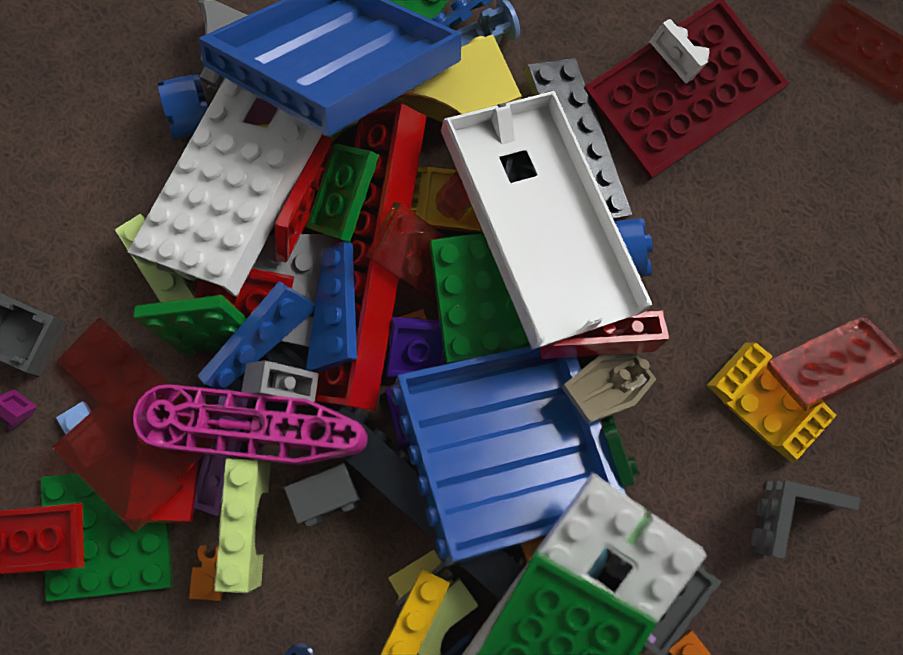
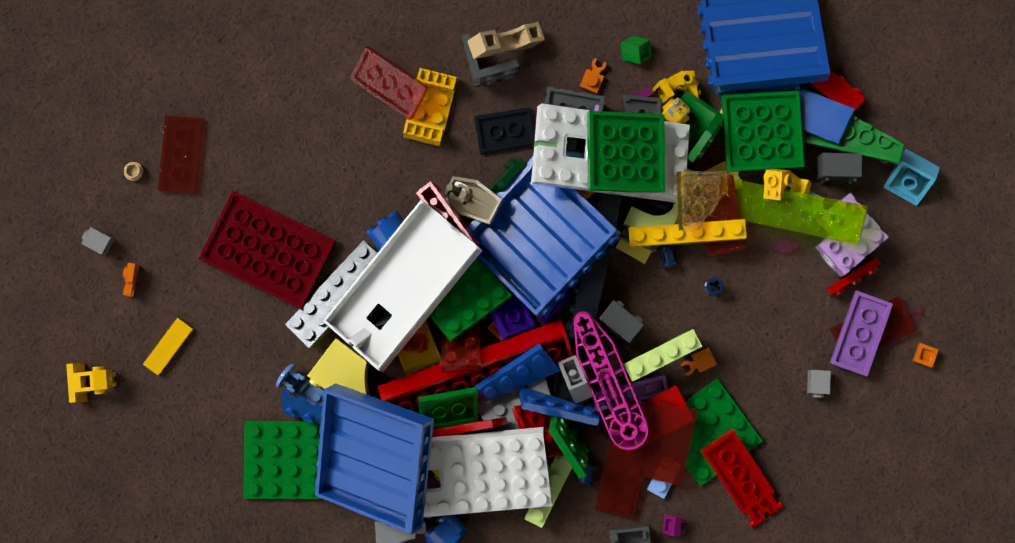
camera: 115 degrees left, 5 degrees up
white tile [649,19,709,83] -> none
none -> tan arch [467,22,545,59]
none -> black tile [474,107,536,154]
none -> dark blue bush [576,465,598,486]
none -> dark blue bush [658,246,678,268]

